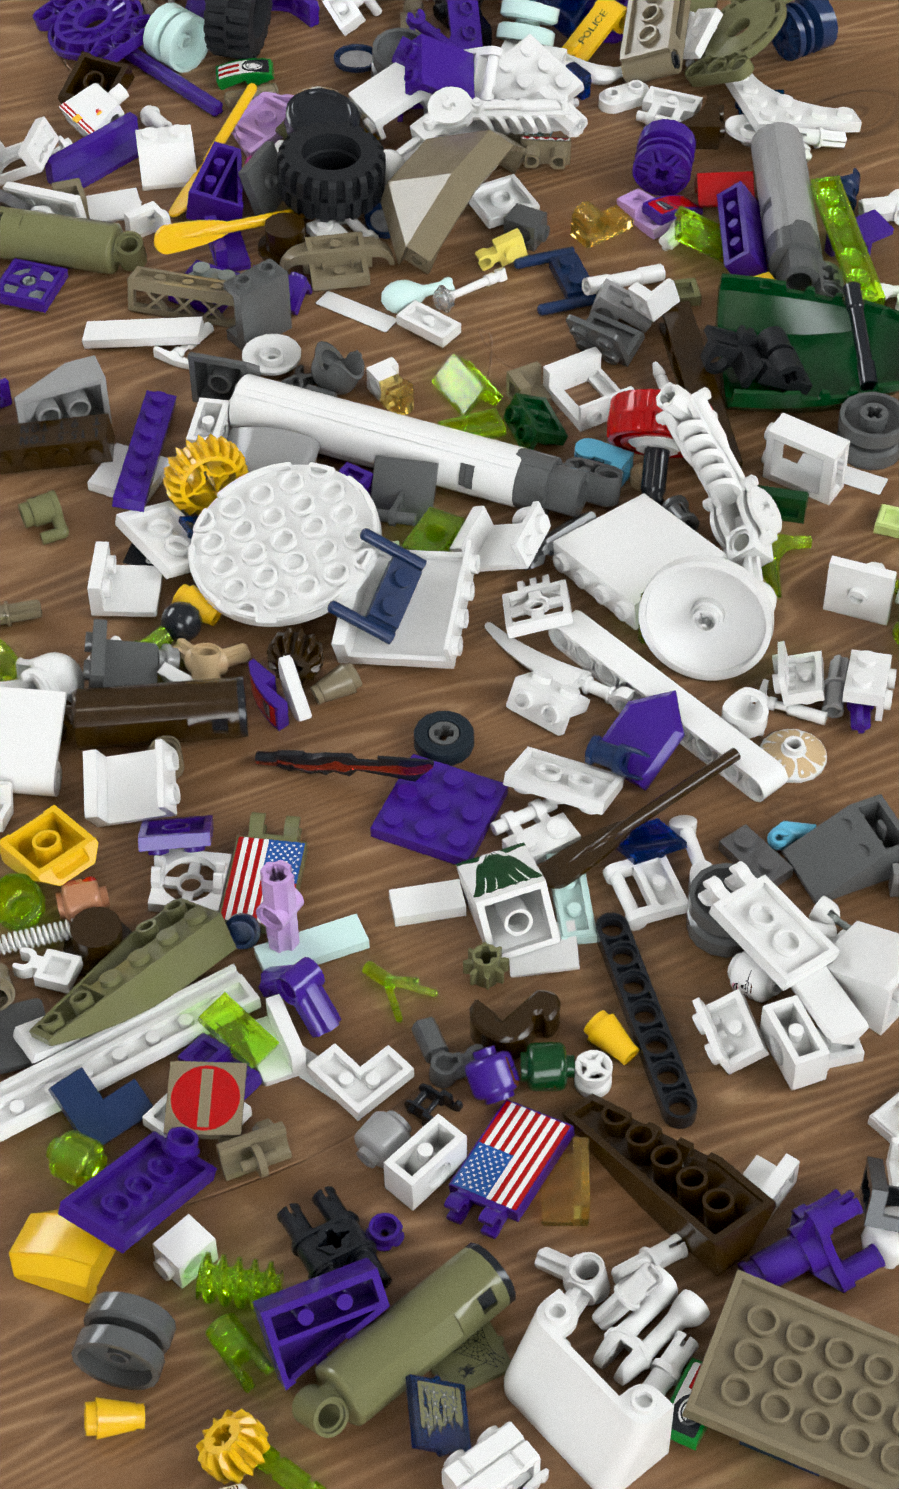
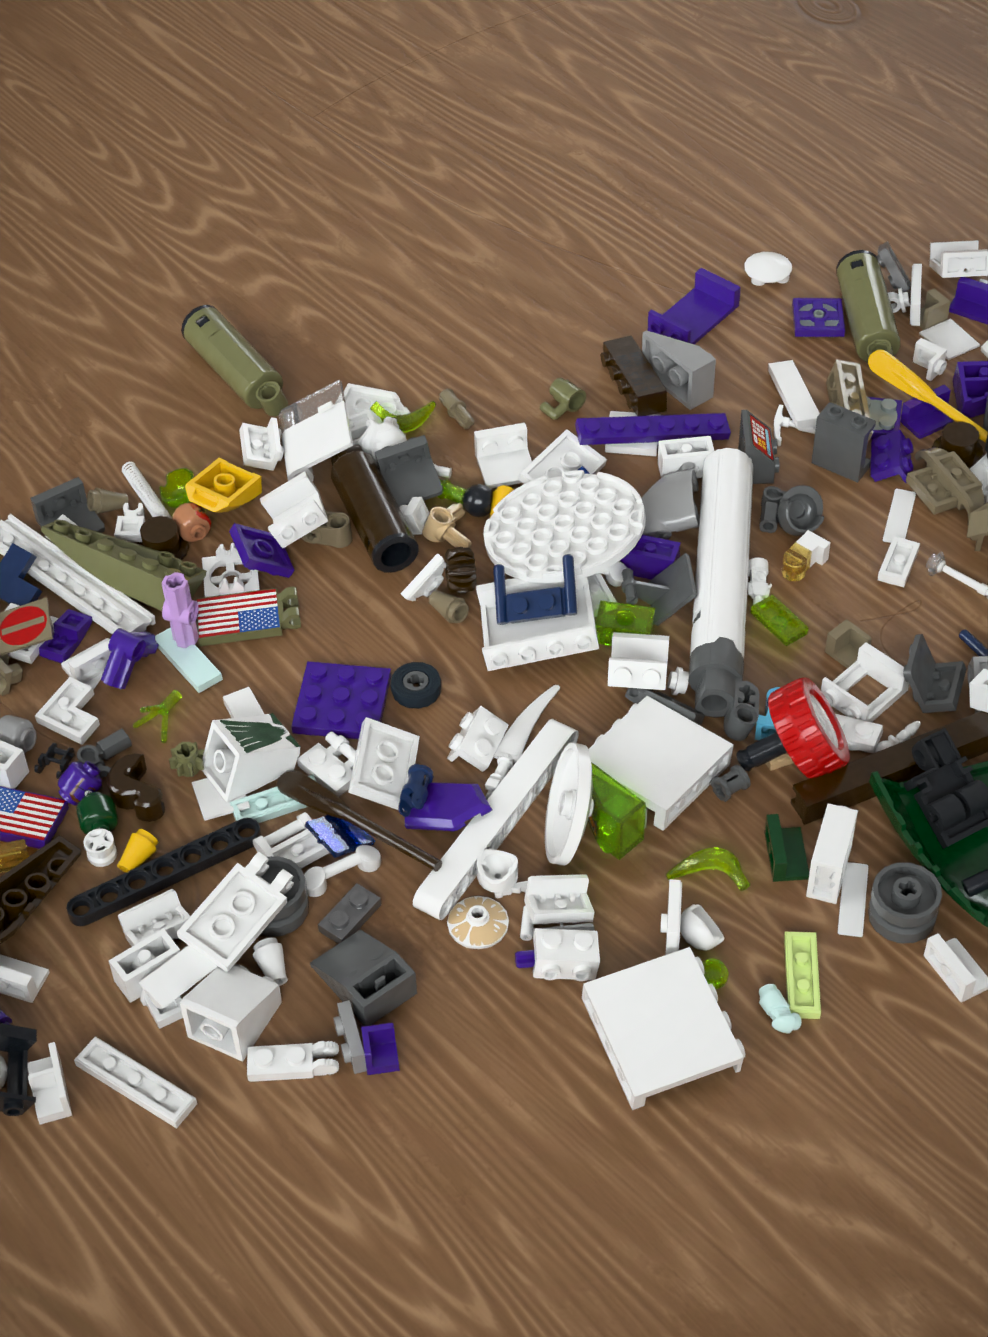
camera: 75 degrees right, 0 degrees up
light grey plate [158,643,180,670] -> none
yellow gear [163,433,249,515] -> none
clear neon green plate [198,992,279,1069] -> none
white dish [242,334,301,376] -> none
dark purple slope [248,658,289,731] -> none
black sword [255,750,434,782] -> none
light aqua piece [381,277,455,314] -> none
clear neon green panel [432,354,502,417] -> none
white piece [502,574,574,639] -> none
dark green bracket [503,393,568,450] -> none
white piece [656,382,782,611] -> none
medium azure arm [767,821,816,850] -> none
white hinge [809,895,851,931] -> none

